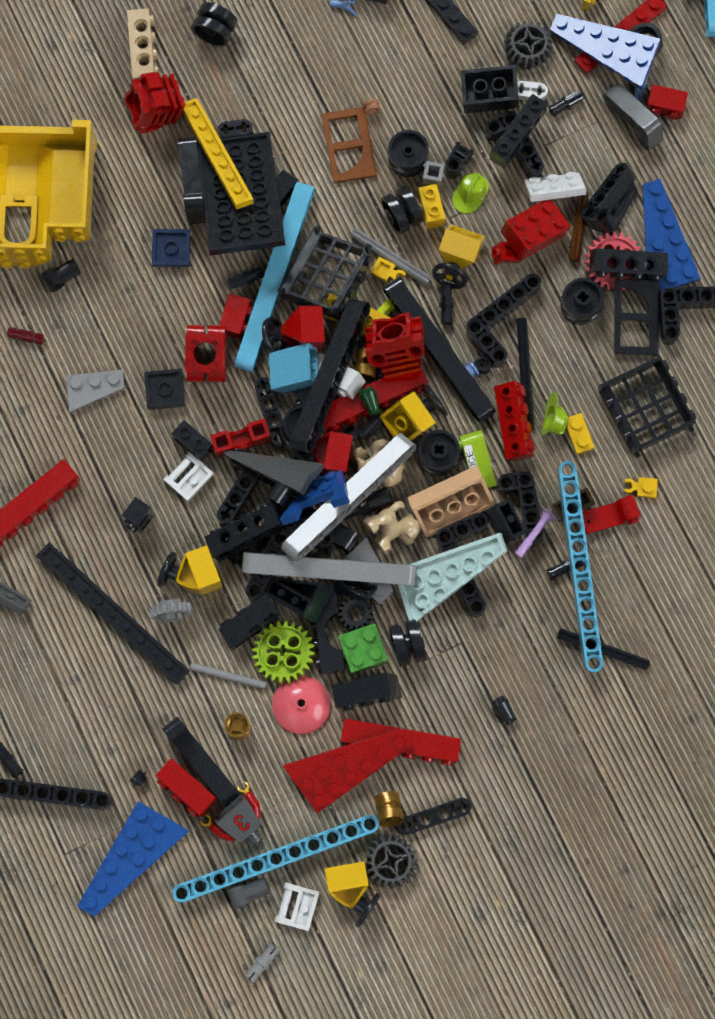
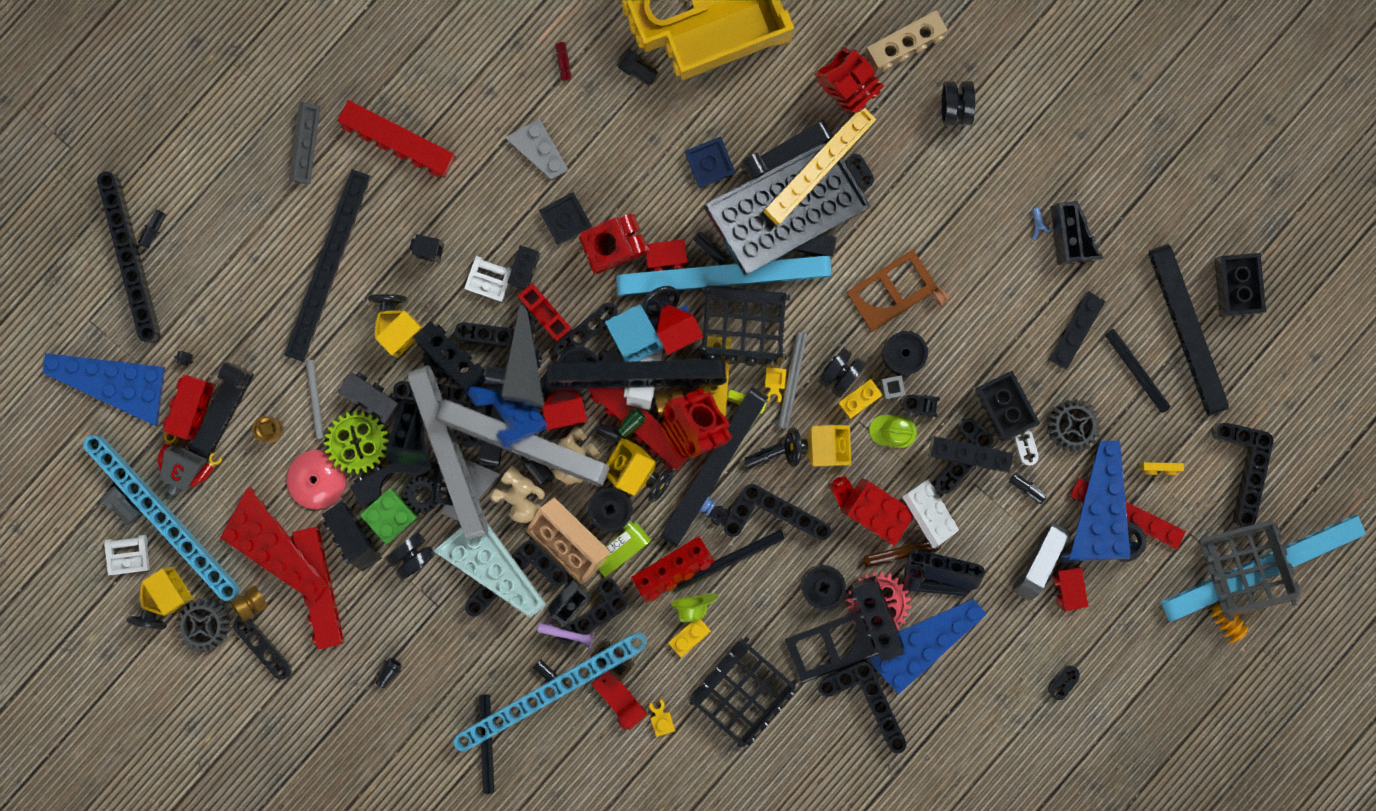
camera: 65 degrees right, 10 degrees up
light grey gear [149,599,192,623] -> none
light grey pin [244,943,280,983] -> none
black plate [342,425,360,442] -> none

